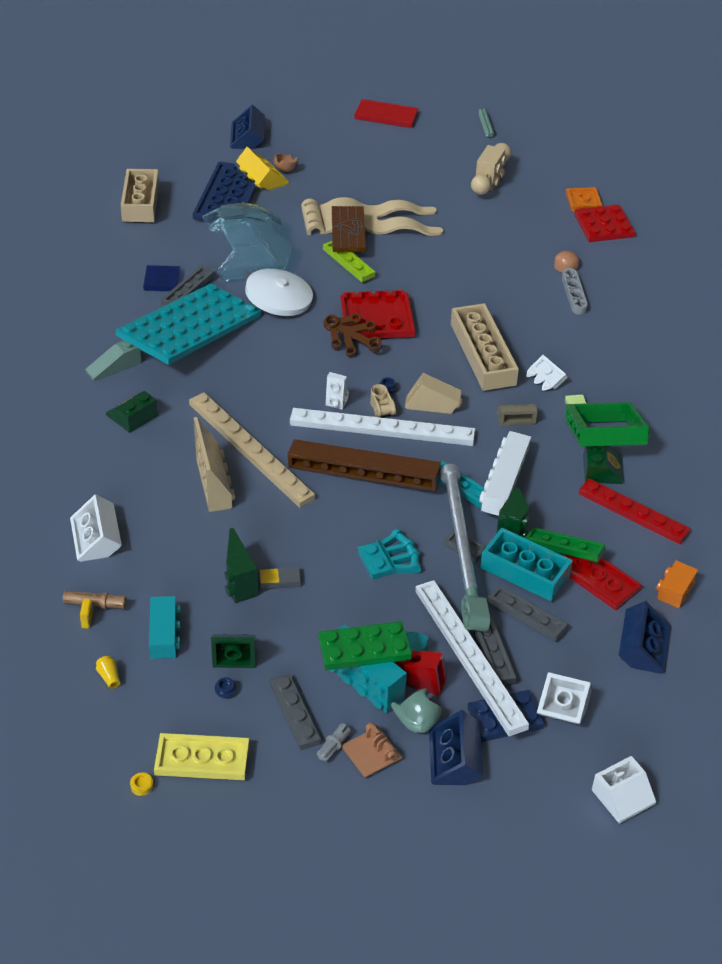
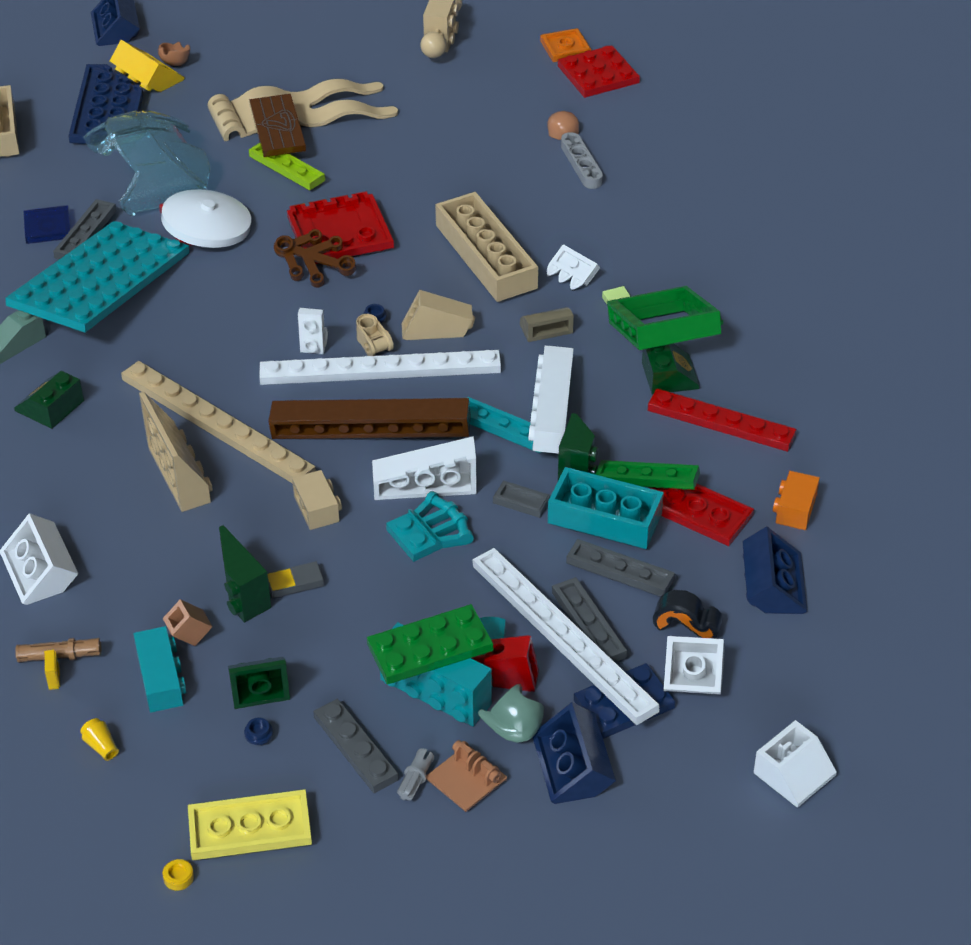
camera: 10 degrees left, 0 degrees up
flat silver piece [440,464,490,632] -> none
none -> nougat brick [163,599,213,646]
none -> tan brick [292,470,342,530]
none -> white wedge [372,436,476,500]
none -> black animal [653,590,723,639]

